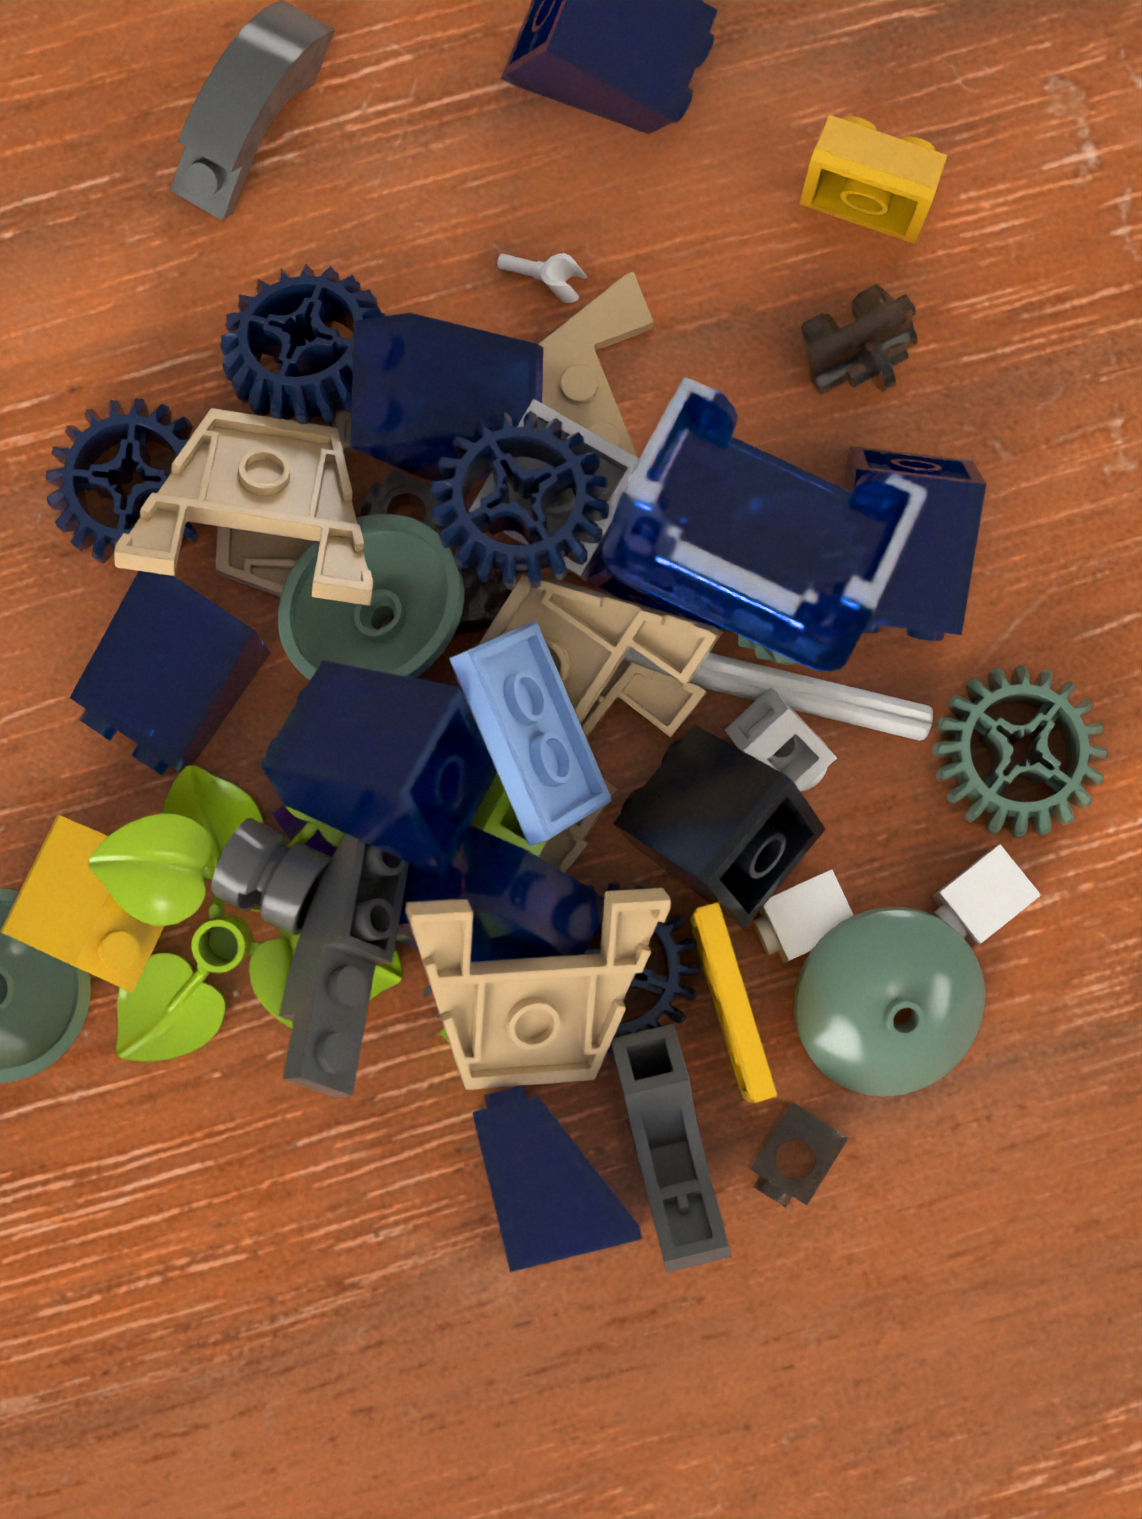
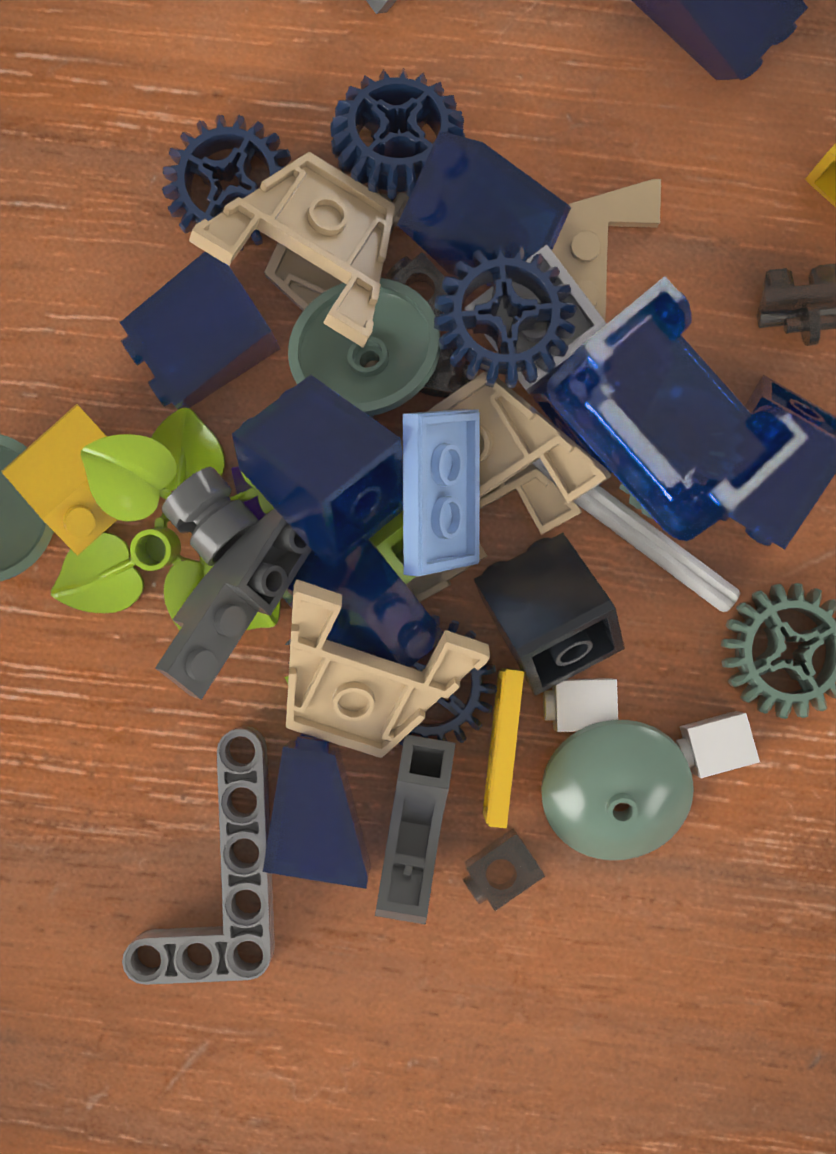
camera: 20 degrees right, 5 degrees up
white hand [497,253,588,303] -> none
white brick [725,687,837,792] -> none
none -> light grey beam [122,726,275,985]

